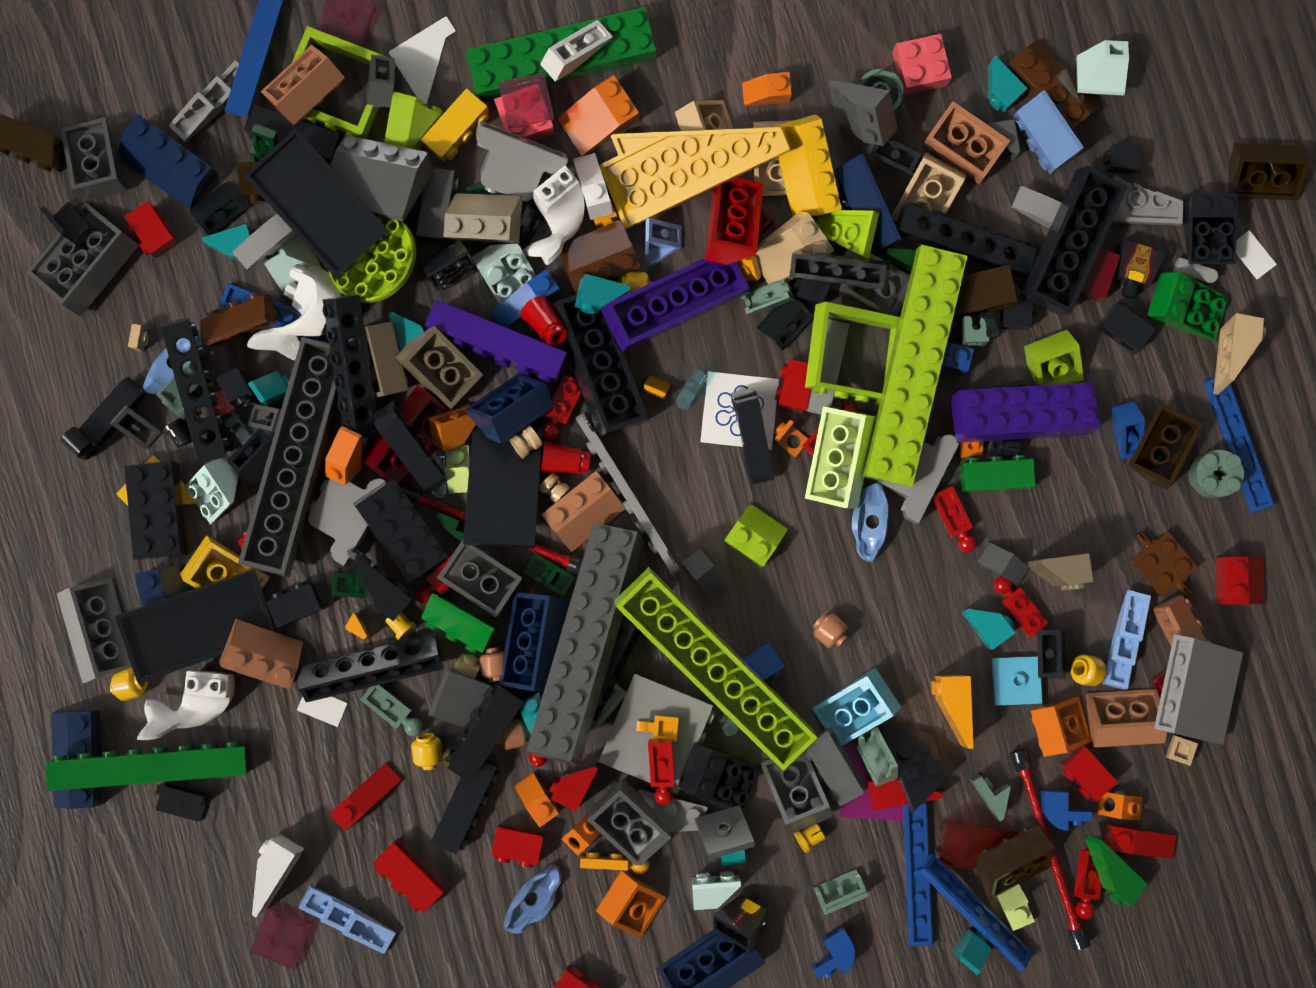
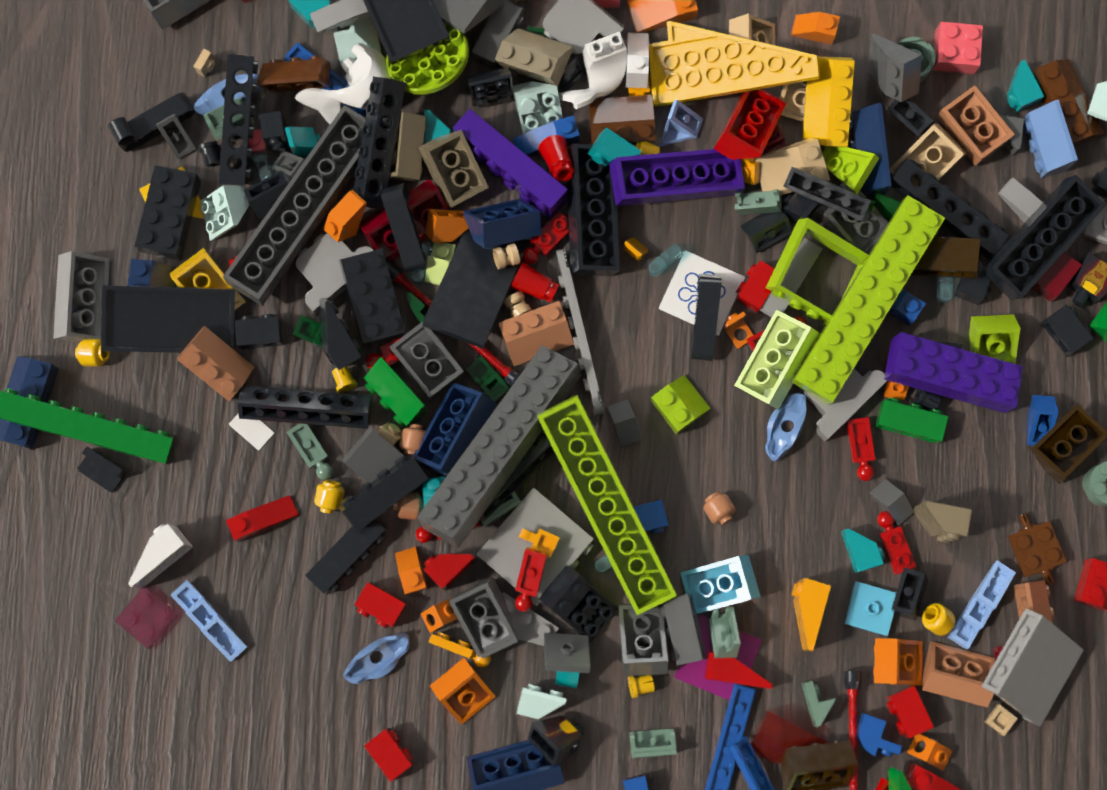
camera: 20 degrees right, 5 degrees down
white hips [137,670,235,740] -> none
light orange slope [345,612,371,639] -> none
red brick [373,840,446,913] -> none
black wing [878,724,949,812] -> none
sand green hinge [957,316,989,349] -> none

